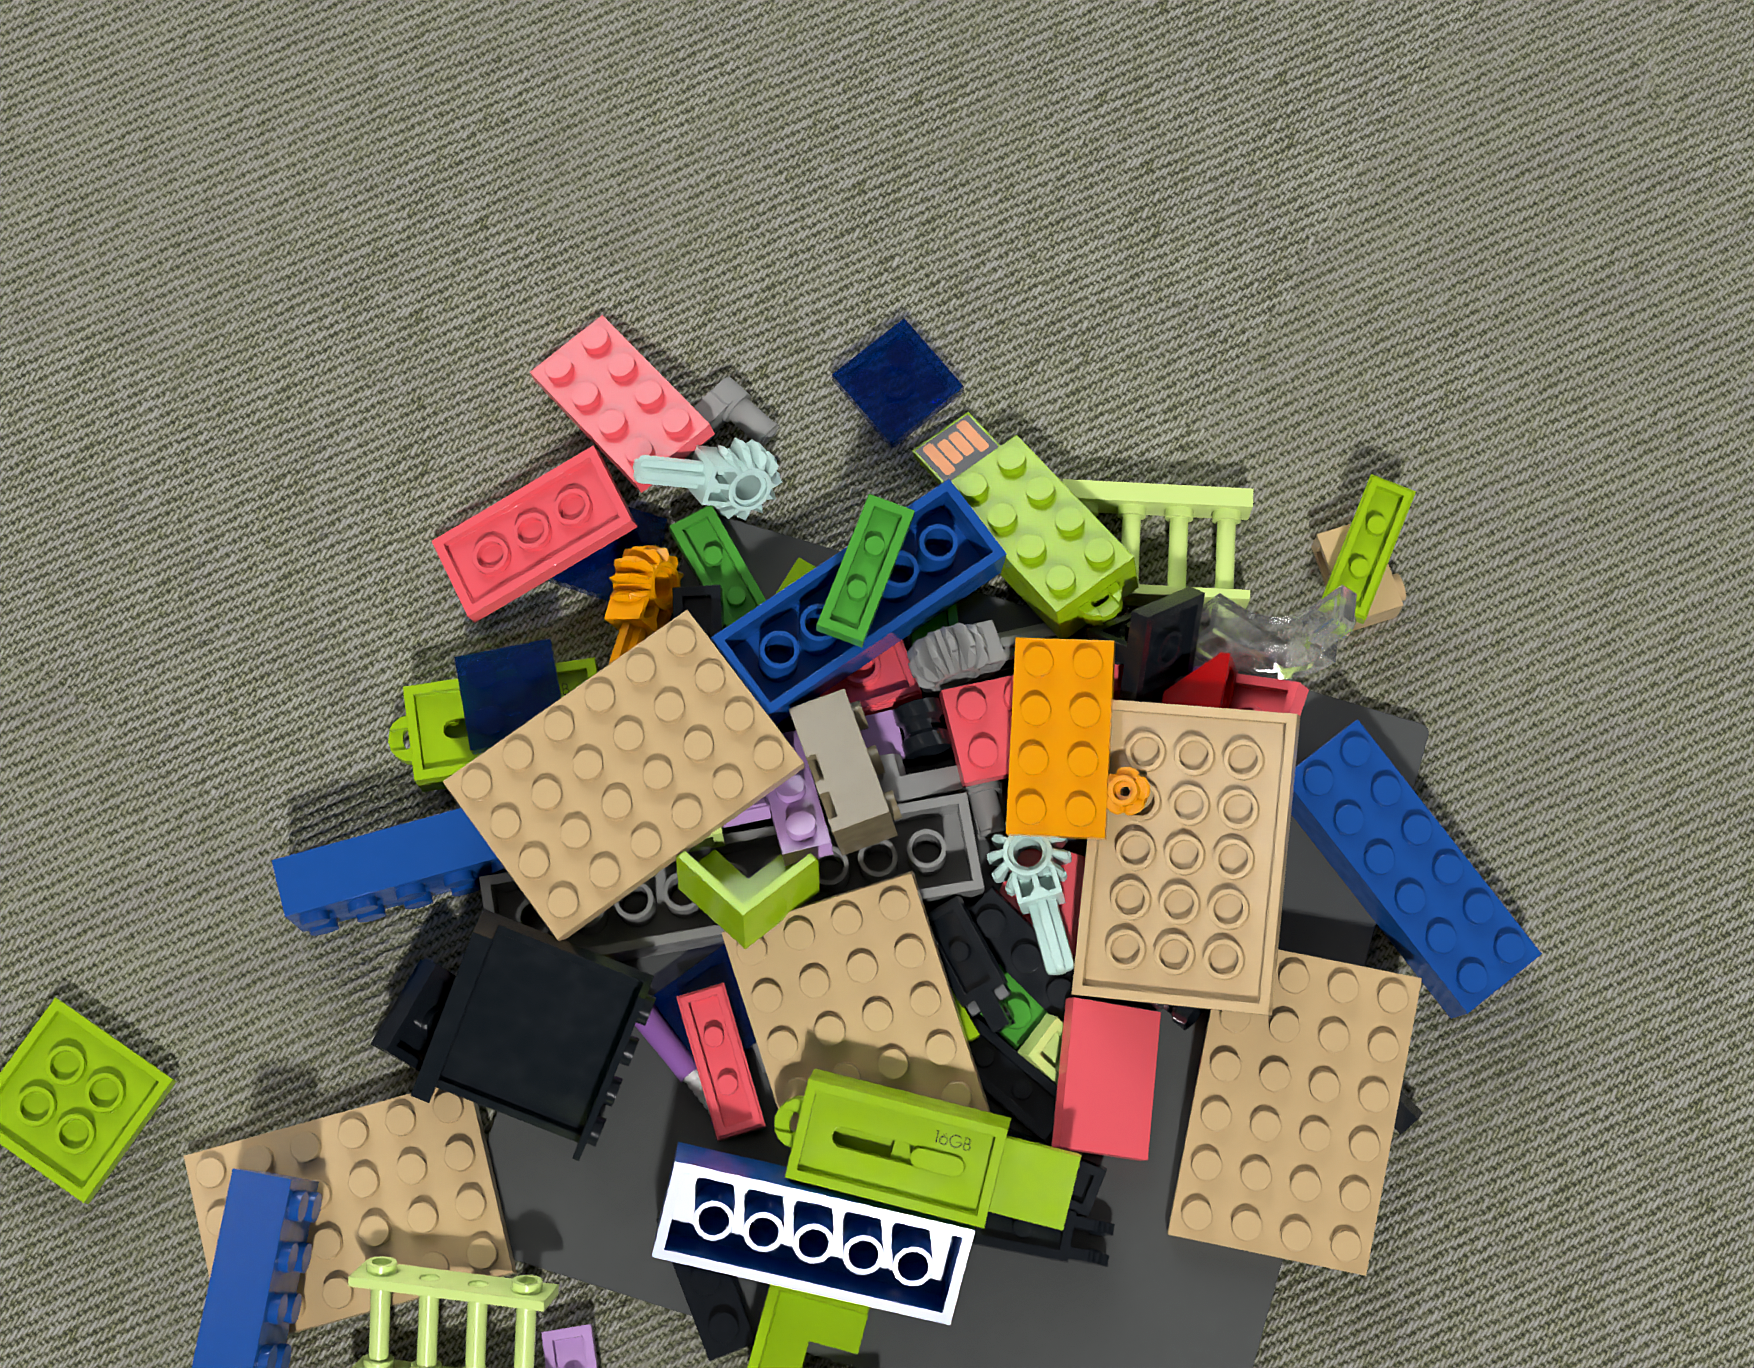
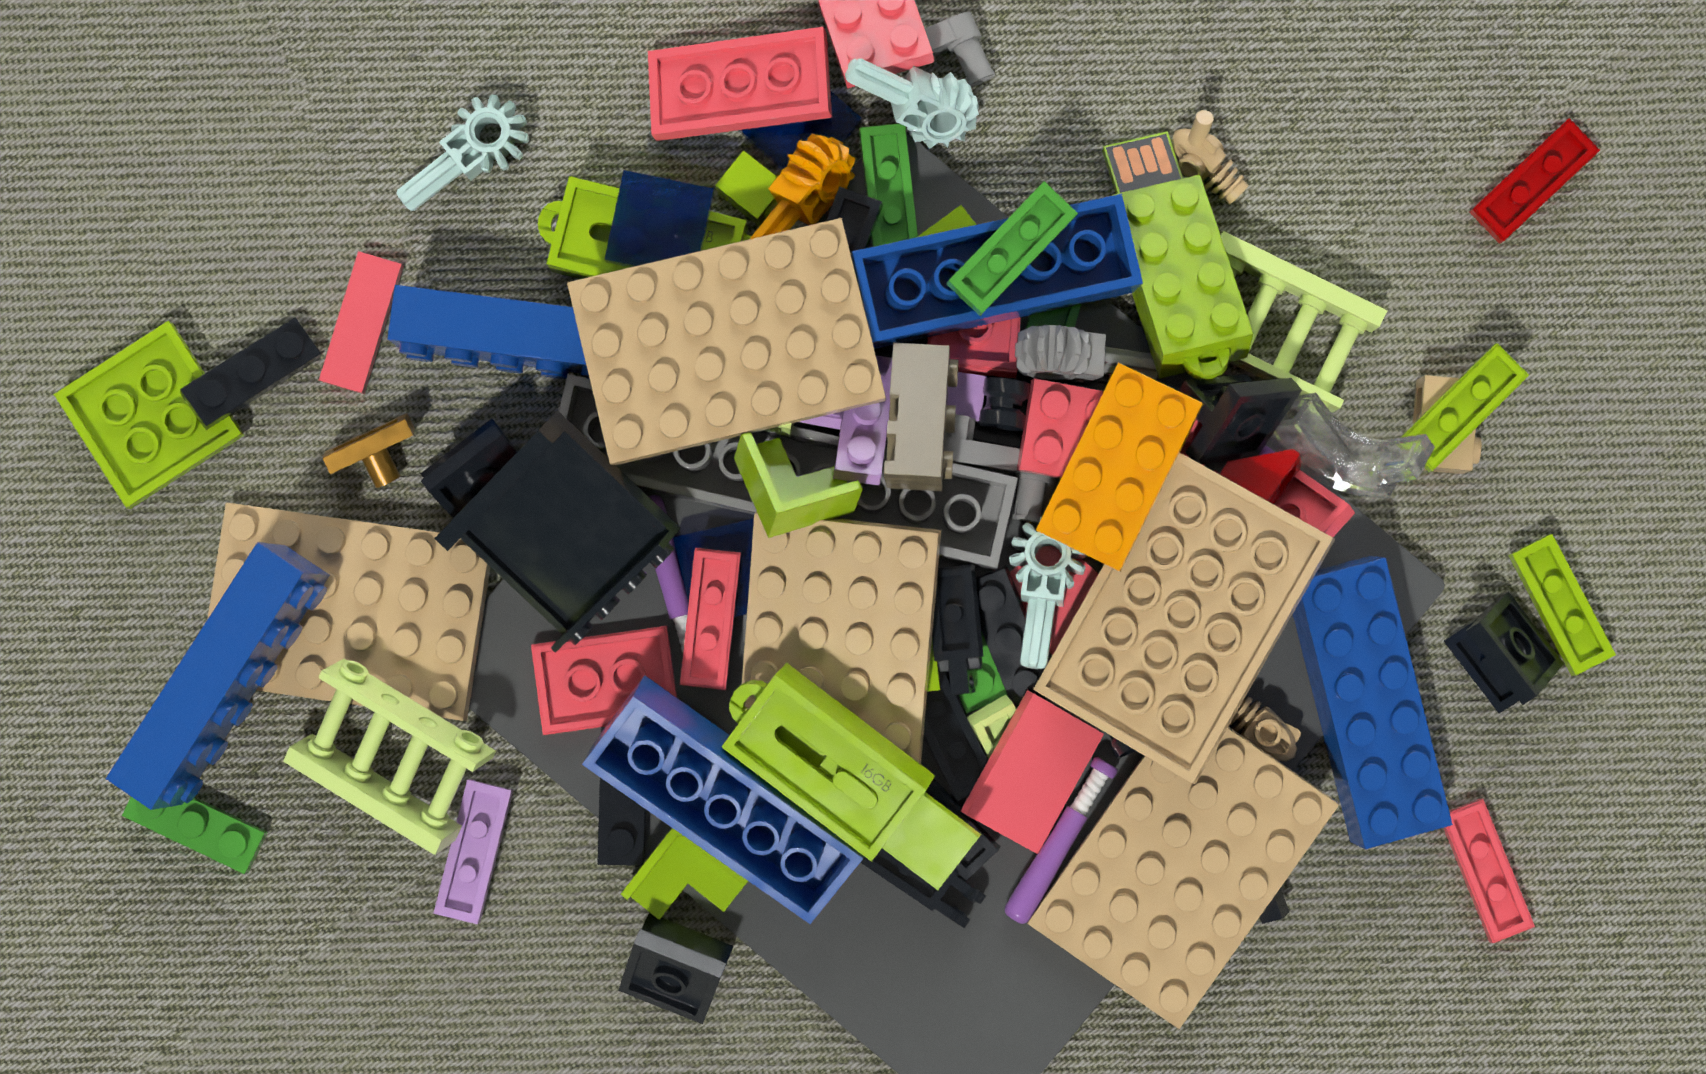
camera: 20 degrees right, 10 degrees up
clear blue plate [832,318,964,449] -> none
light orange plate [1107,767,1150,816] -> none
none -> black plate [180,317,321,430]
none -> coral tile [319,251,404,395]
none -> pearl gold tile [322,413,415,488]
none -> light aqua gear [396,95,529,211]
none -> coral tile [531,626,677,735]
none -> lime brick [715,150,778,226]
none -> medium lavender piece [1004,756,1118,924]
none -> tan piece [1172,110,1249,205]
none -> tan piece [1229,696,1301,762]
none -> coral tile [1443,799,1535,943]
none -> black bracket [1444,591,1564,714]
none -> red tile [1469,118,1600,244]
none -> lime plate [1508,534,1616,676]

